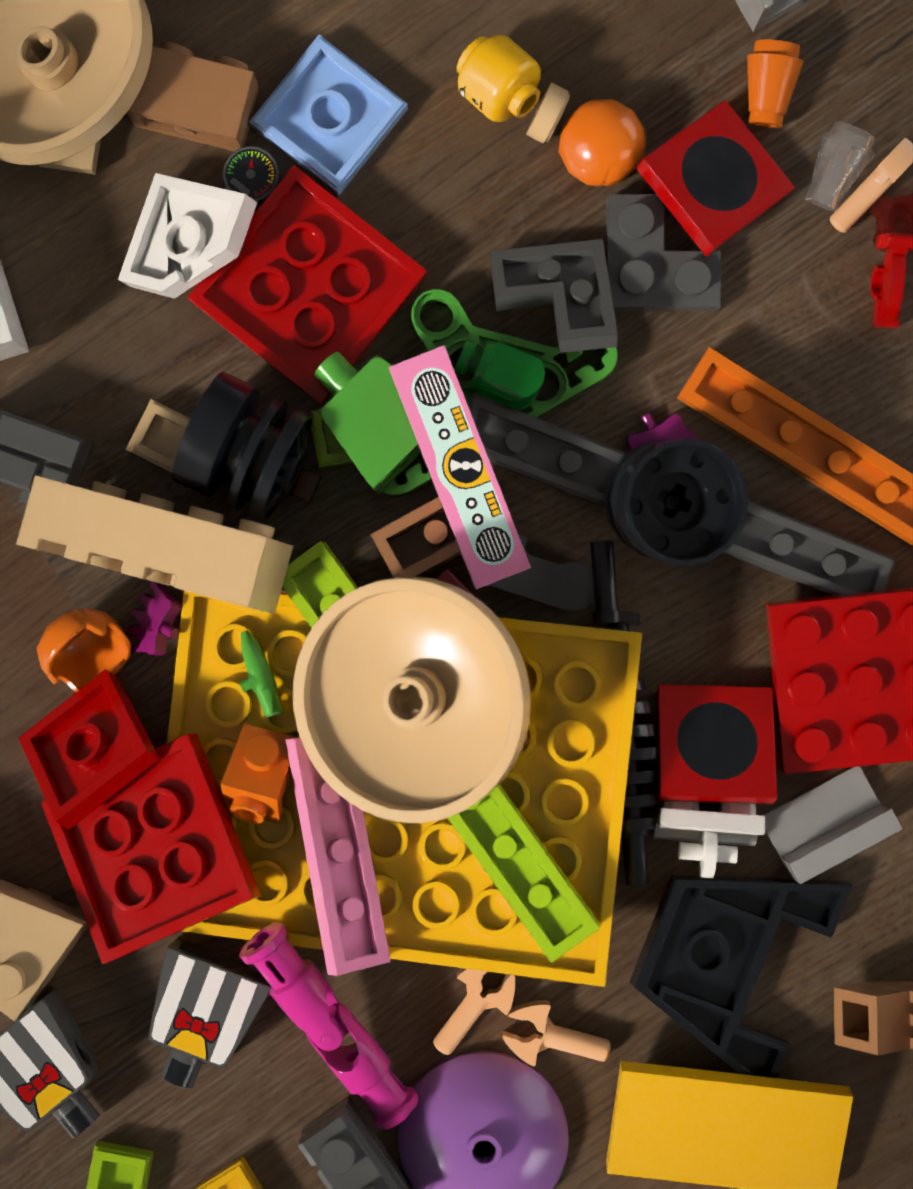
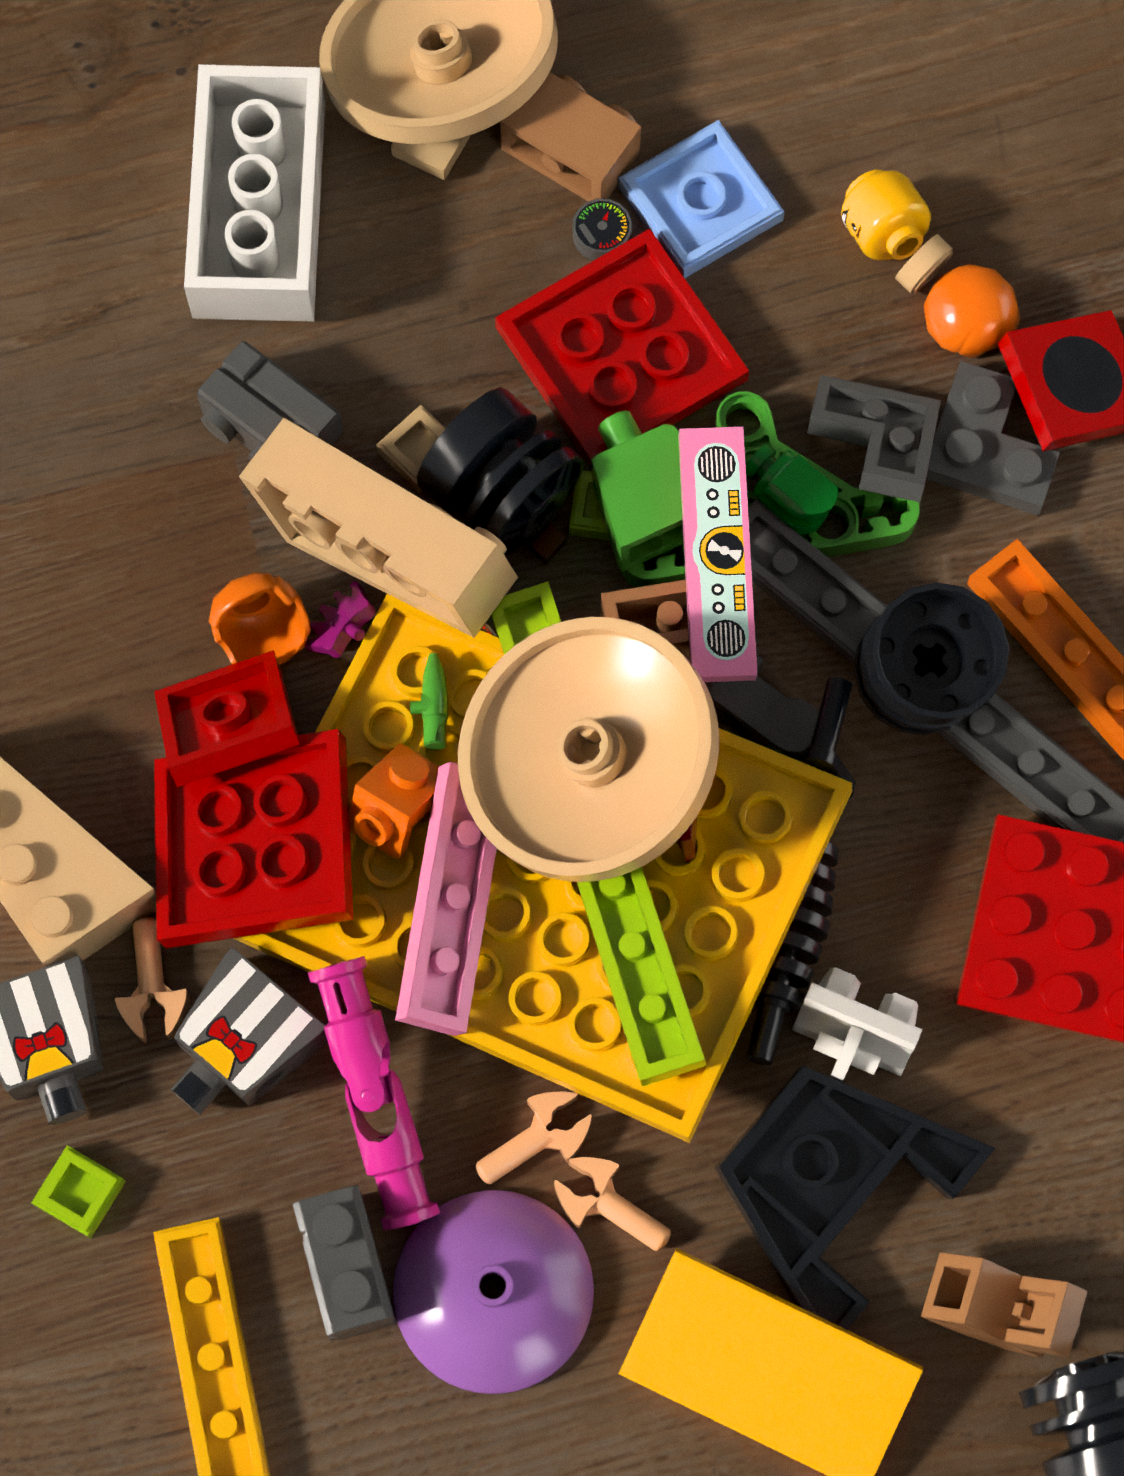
camera: 20 degrees right, 15 degrees down
white plate [118,173,258,299] -> none
red tile [656,684,777,804] -> none
light grey panel [761,767,903,884] -> none
none -> light nougat bar [115,917,190,1043]

